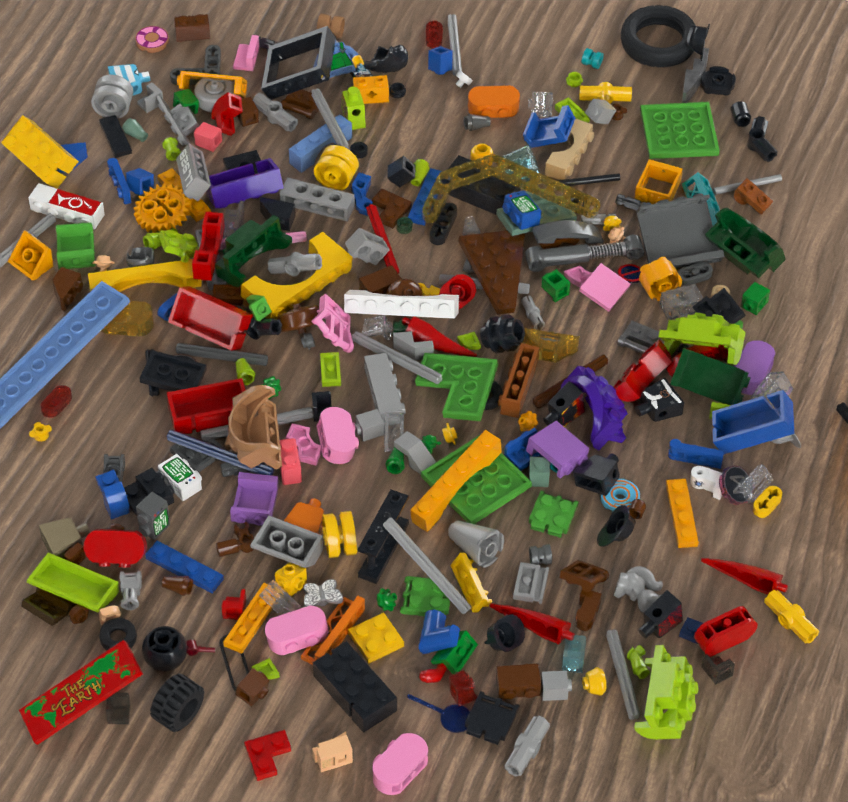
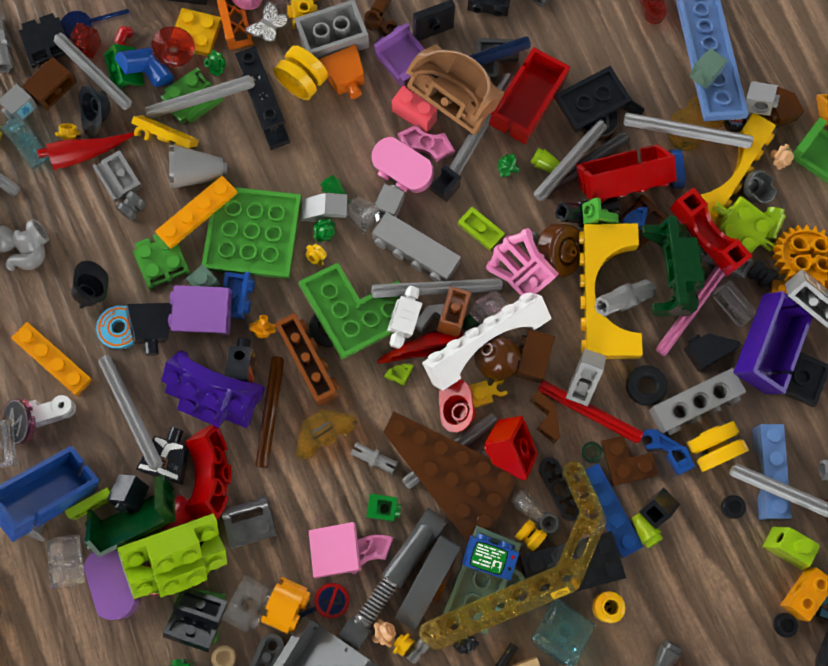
camera: 135 degrees right, 25 degrees up
brick [158,454,202,501] -> none
light orange arch [410,430,502,532] -> none
black piece [480,314,525,354] -> none
reddish brown plate [559,560,609,592] -> none
reddish brown leg [575,589,602,631] -> none
reddish brown piece [628,499,646,519] -> none
blue plate [668,439,724,469] -> none
none -> light grey axle [54,33,132,110]
none -> yellow plate [55,123,81,140]
none -> light grey axle [98,355,163,470]
none -> black brick [107,474,149,513]
none -> clear red dish [151,26,195,67]
none -> light orange plate [155,175,238,249]
none -> white piece [387,286,422,349]
none -> black plate [413,0,455,41]
none -> dark orange slope [437,286,471,337]
none -> red slope [484,415,538,480]
none -> yellow wheel [514,519,548,552]
none -> reddish brown slope [530,391,560,444]
none -> light grey axle [534,120,607,201]
none -> dark grey plate [537,512,560,536]
none -> blue tile [622,207,649,230]
none -> light grey axle [623,113,753,148]
none -> black tyre [626,365,667,406]
none -> sand green brick [689,48,728,89]
none -> light grey brick [746,81,780,116]
none -> black wheel [746,258,778,289]

